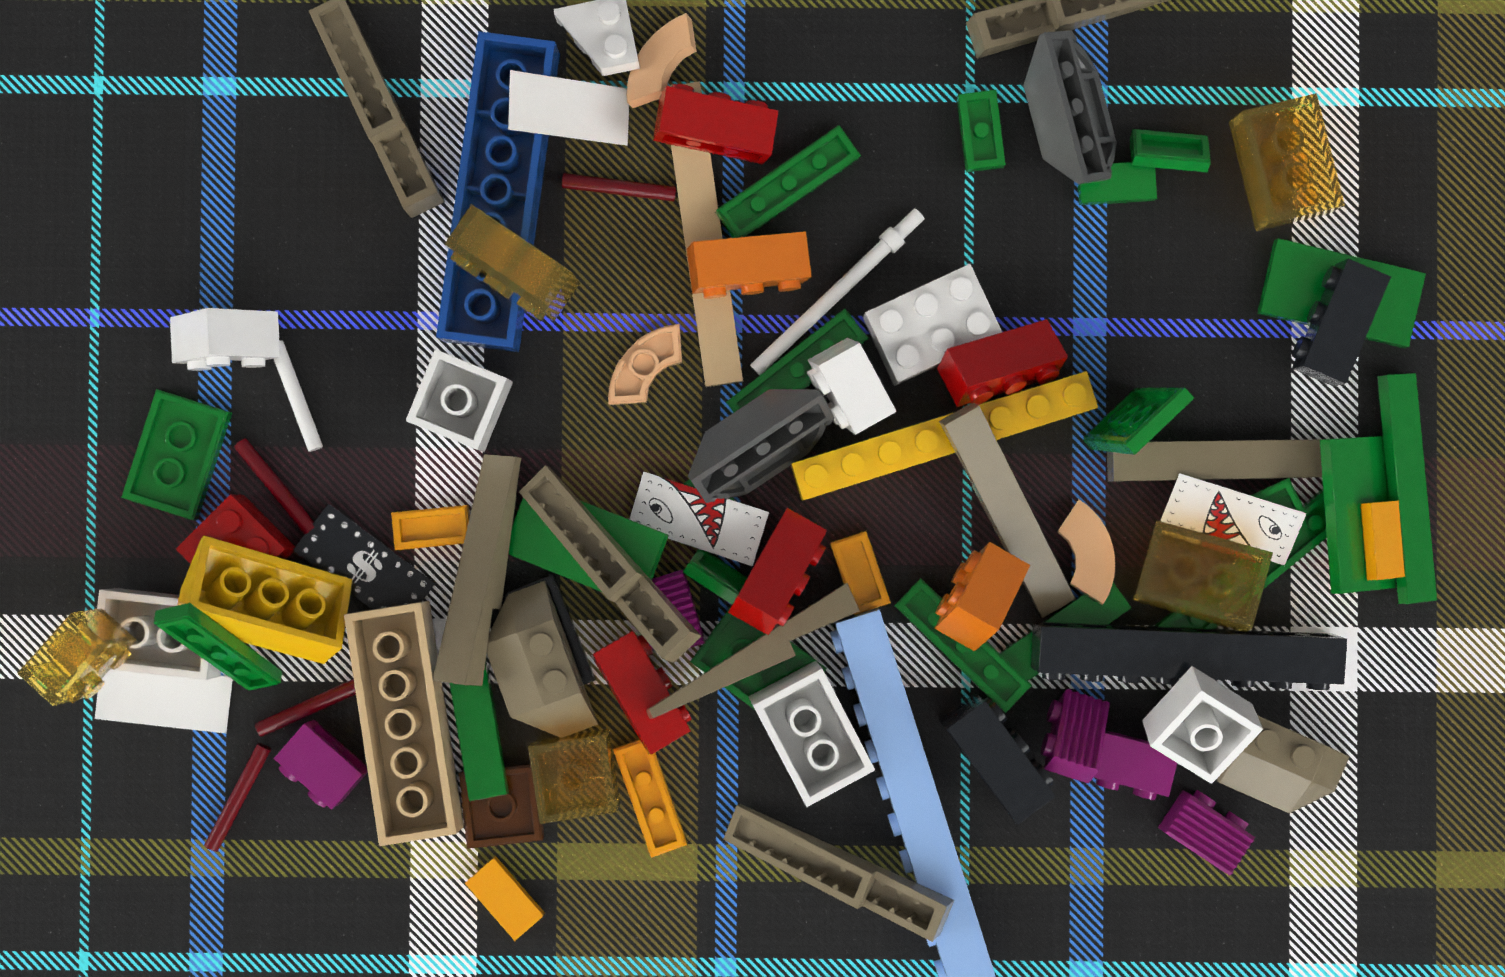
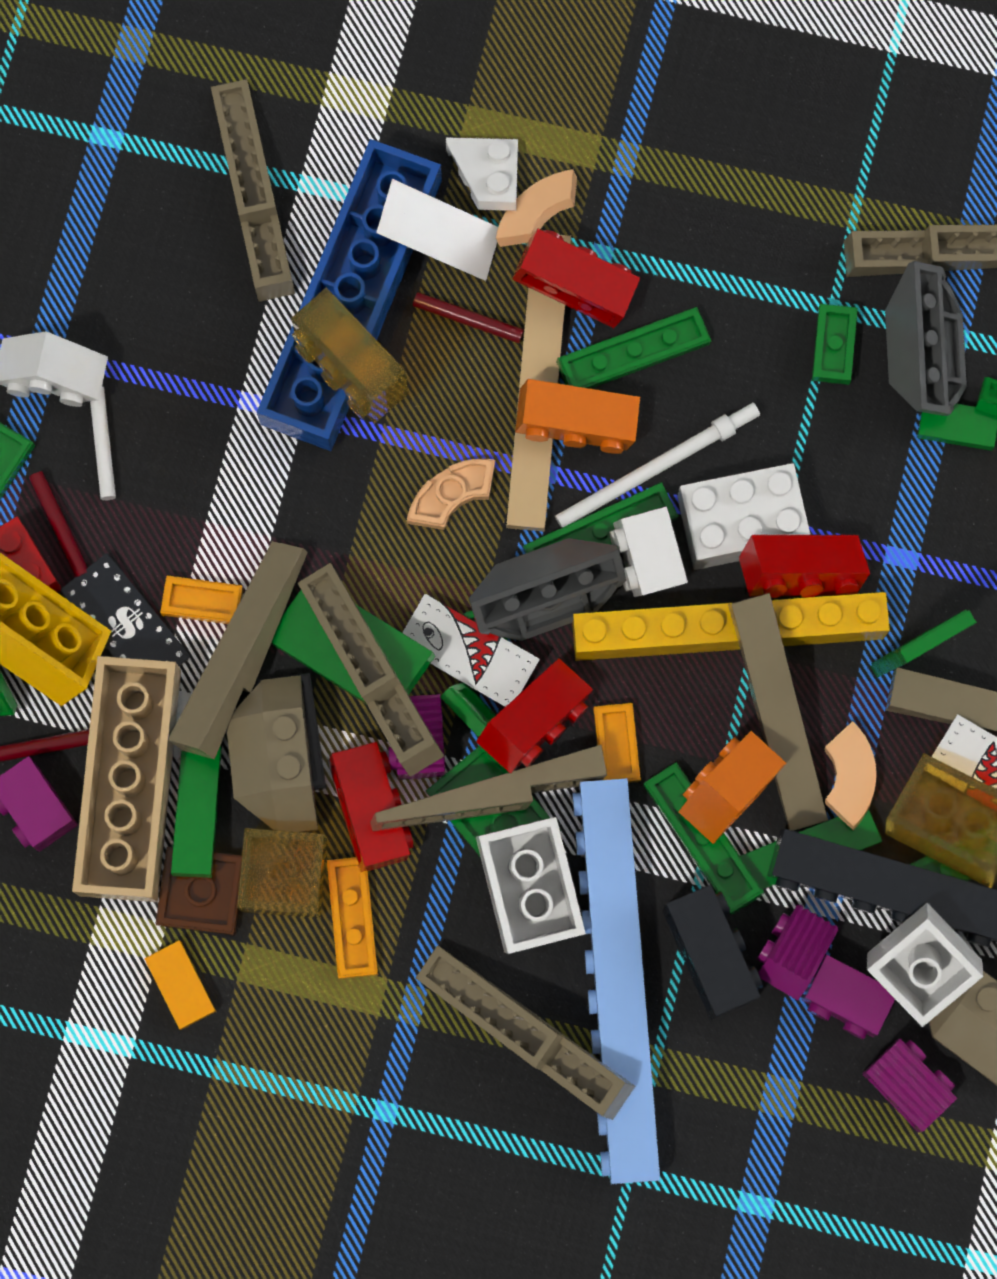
camera: 15 degrees right, 10 degrees down
white brick [406,349,513,452] -> none

